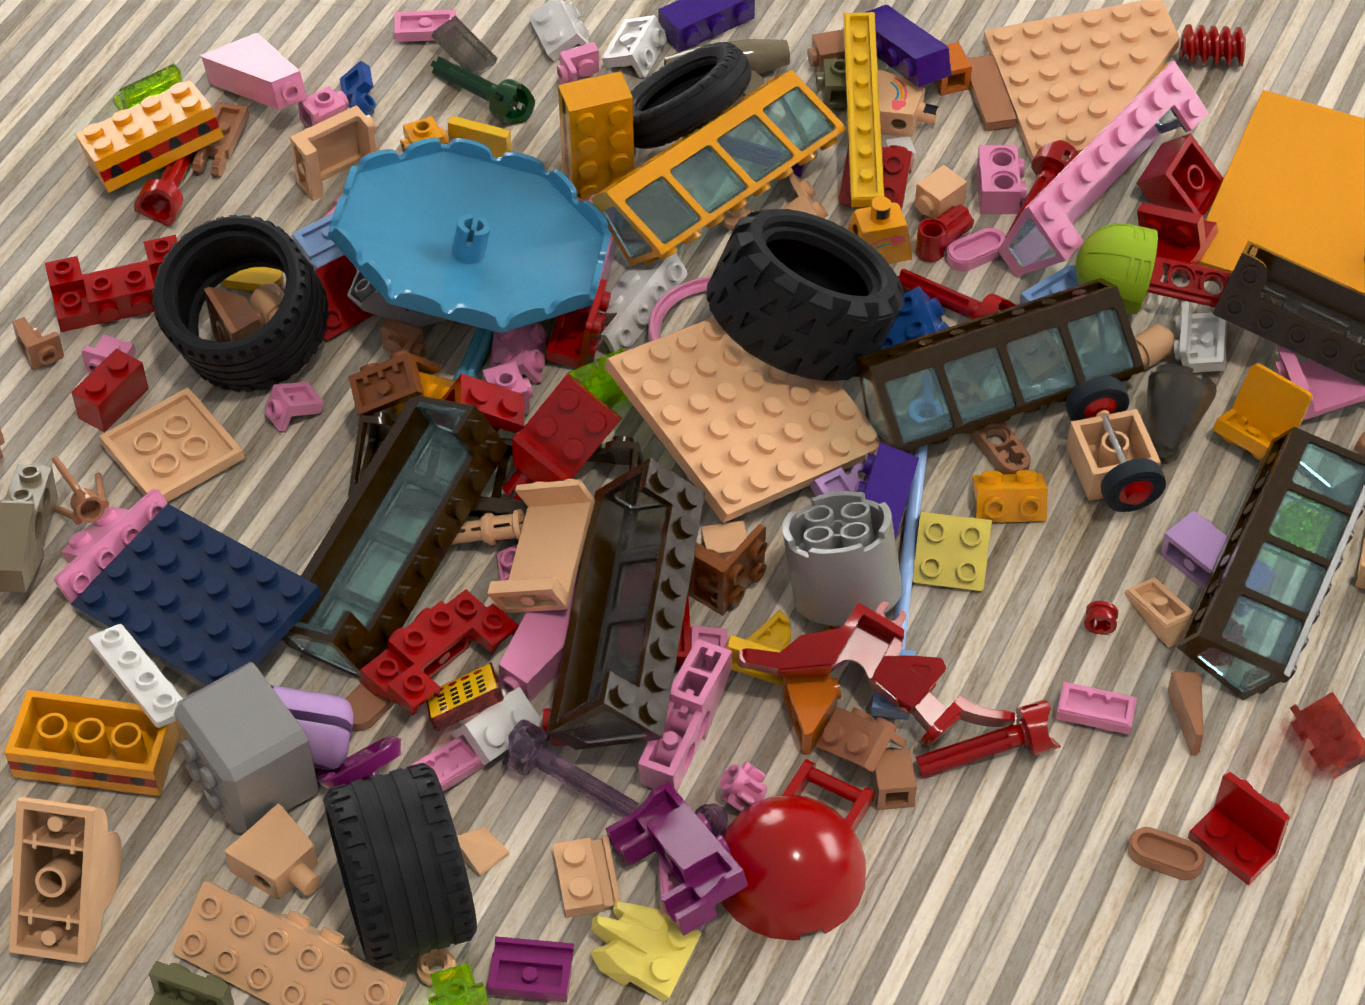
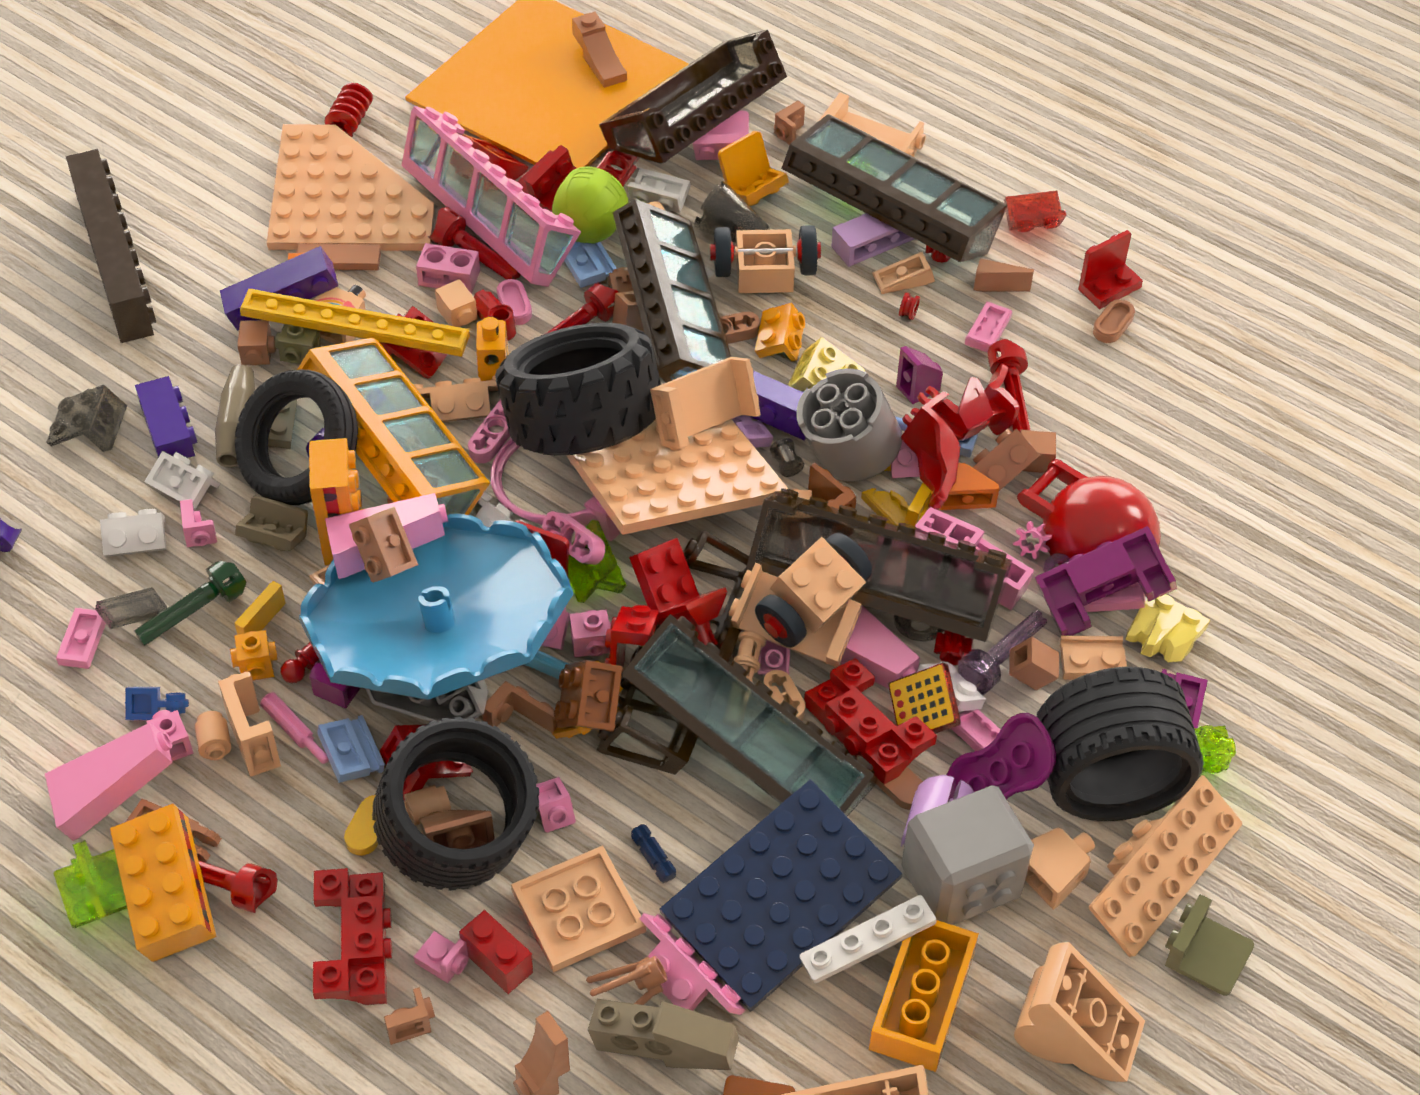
camera: 80 degrees left, 0 degrees up
none -> bright pink slope [325,493,448,579]
none -> nougat bracket [349,506,418,583]
none -> bright pink beam [542,511,605,565]
none -> dark blue axle [631,824,676,883]
none -> light nougat panel [650,357,761,449]
none -> light nougat brick [755,533,872,648]
none -> light nougat beam [763,670,805,726]
none -> magenta slope [896,346,943,404]
none -> nougat brick [1009,637,1059,691]

